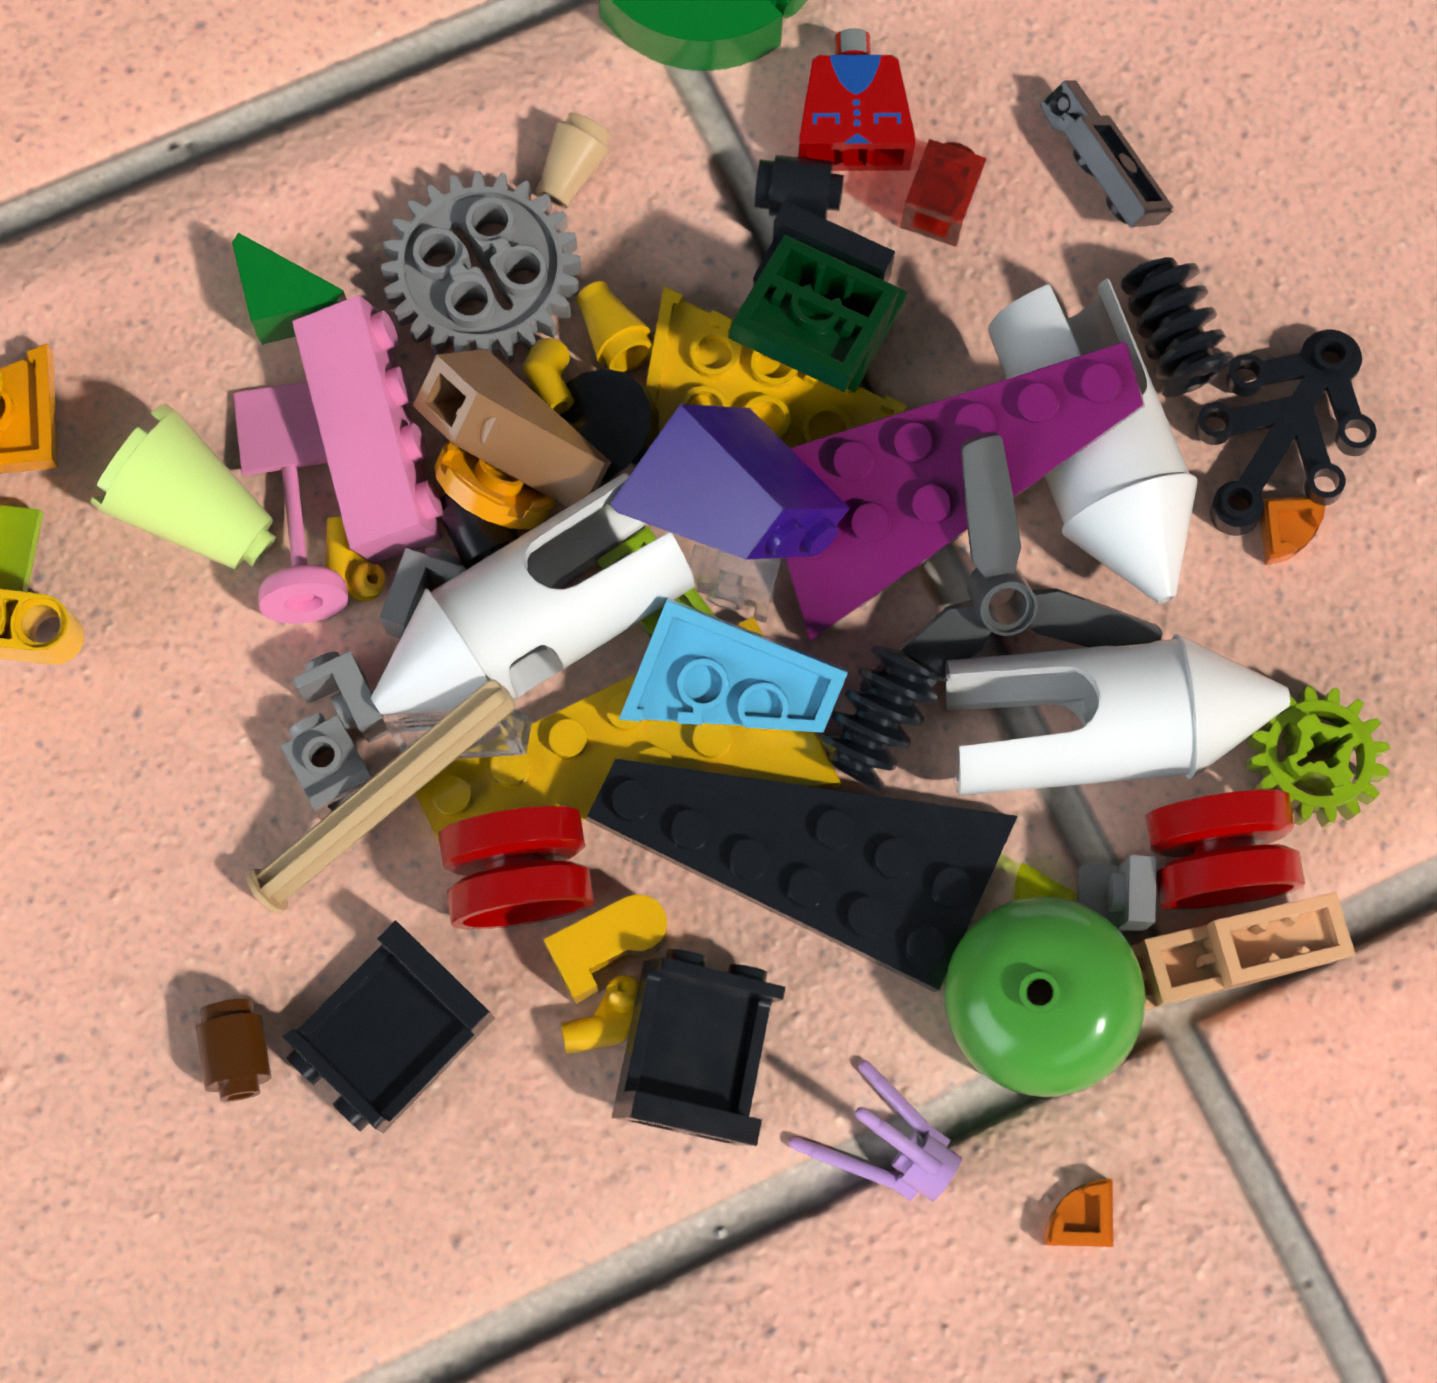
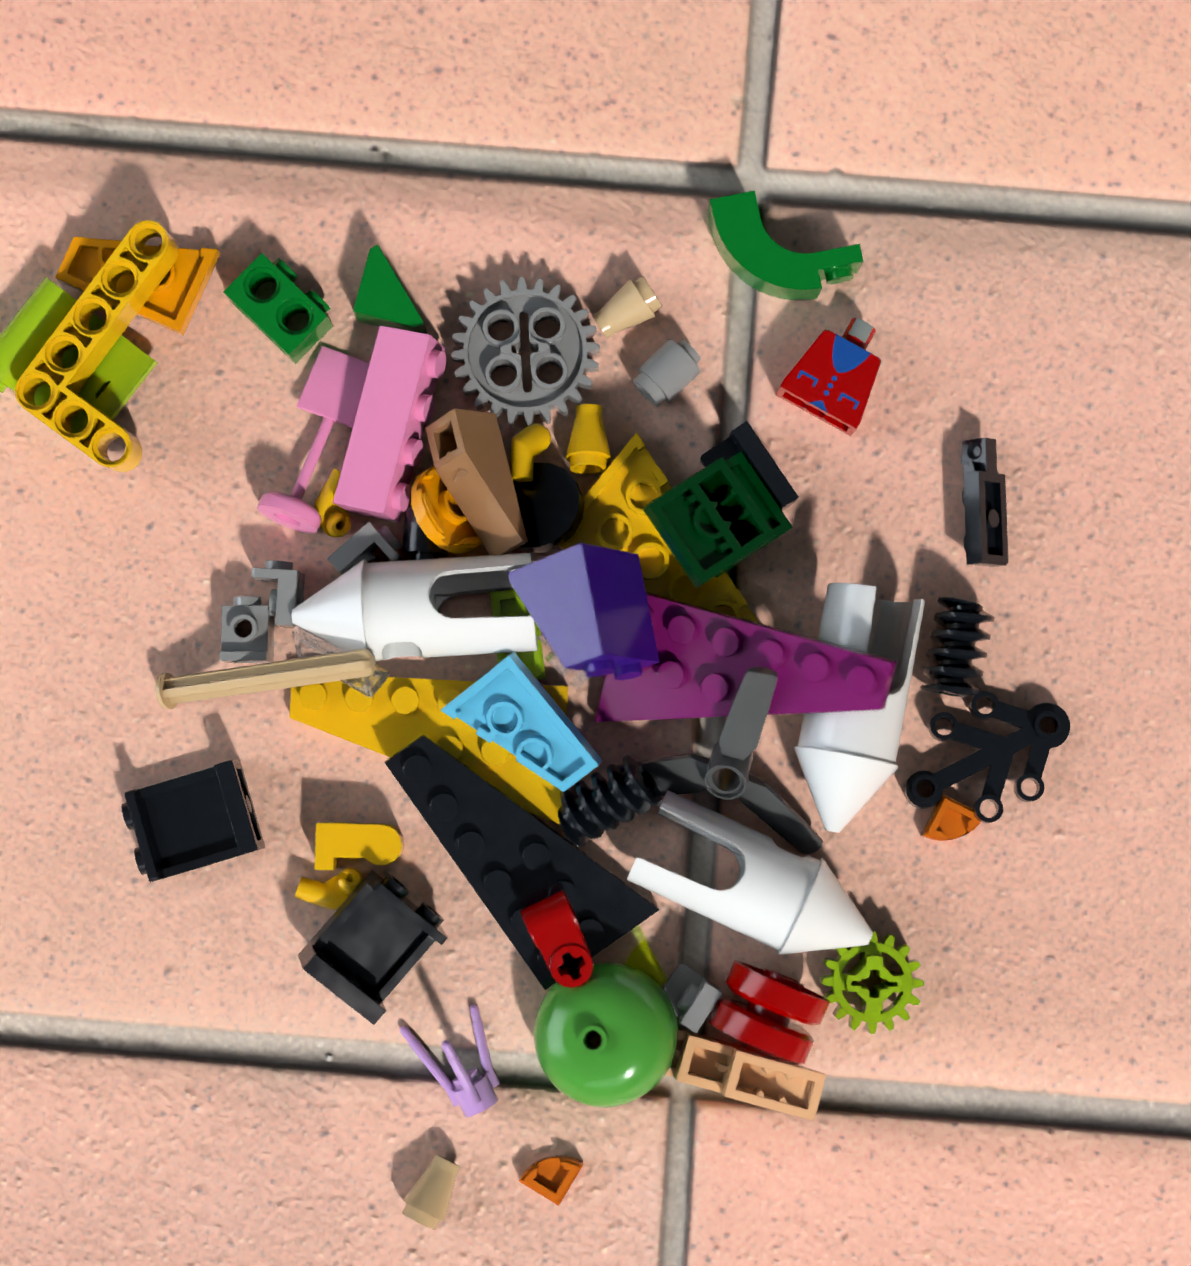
camera: 30 degrees right, 10 degrees up
yellowish green cone [90,403,276,570] -> none
reddish brown brick [196,999,272,1102] -> none
red wheel [438,806,595,930] -> none
black brick [754,155,844,219] -> none
clear red brick [900,139,987,247] -> none
none -> green brick [223,253,333,364]
none -> tan cone [402,1154,461,1230]
none -> red piece [520,890,593,988]
none -> light grey brick [633,339,701,407]

